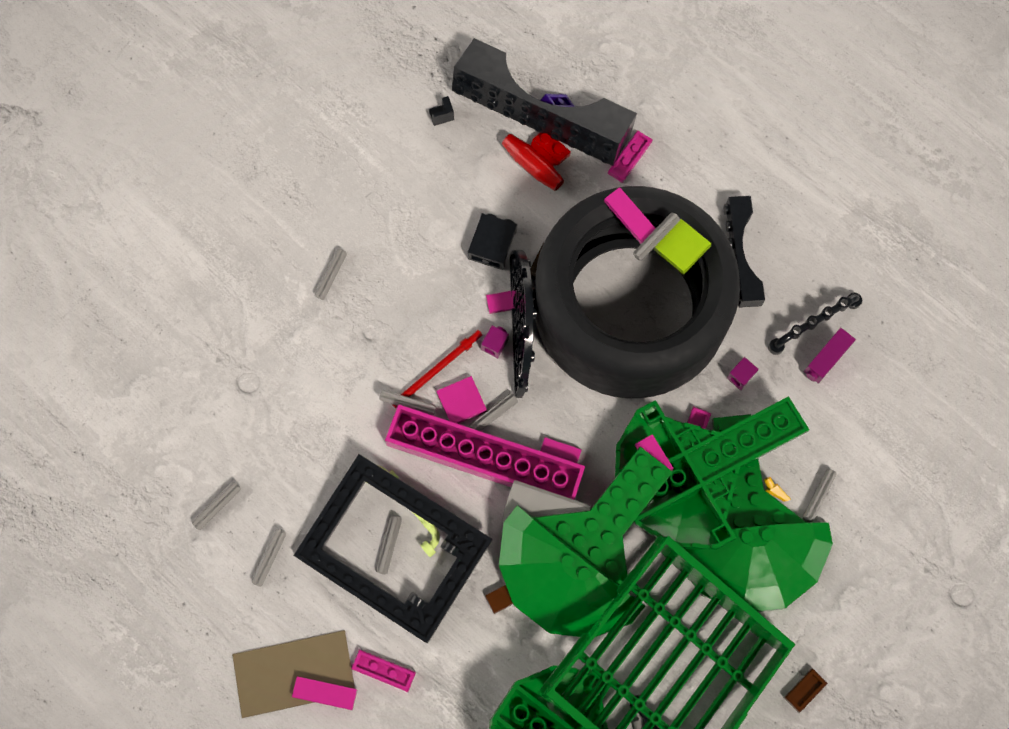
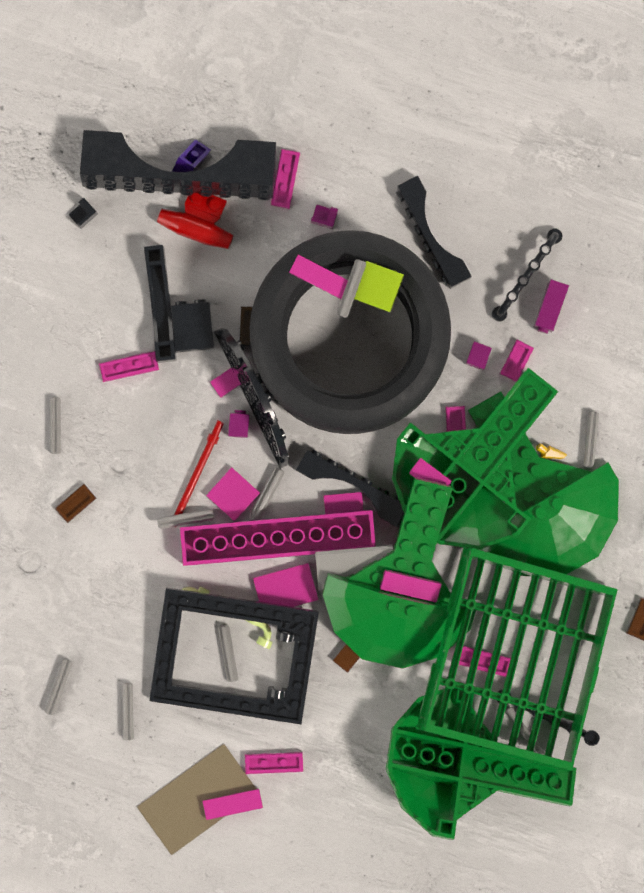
camera: 25 degrees left, 15 degrees up
none -> reddish brown tile [55,484,97,523]
none -> dark pink tile [99,351,159,382]
none -> black arch [144,245,177,363]
none -> dark pink tile [253,563,319,607]
none -> black arch [296,449,404,527]
none -> dark pink tile [380,569,442,602]
none -> dark pink tile [459,646,511,677]
none -> dark pink tile [500,340,534,382]

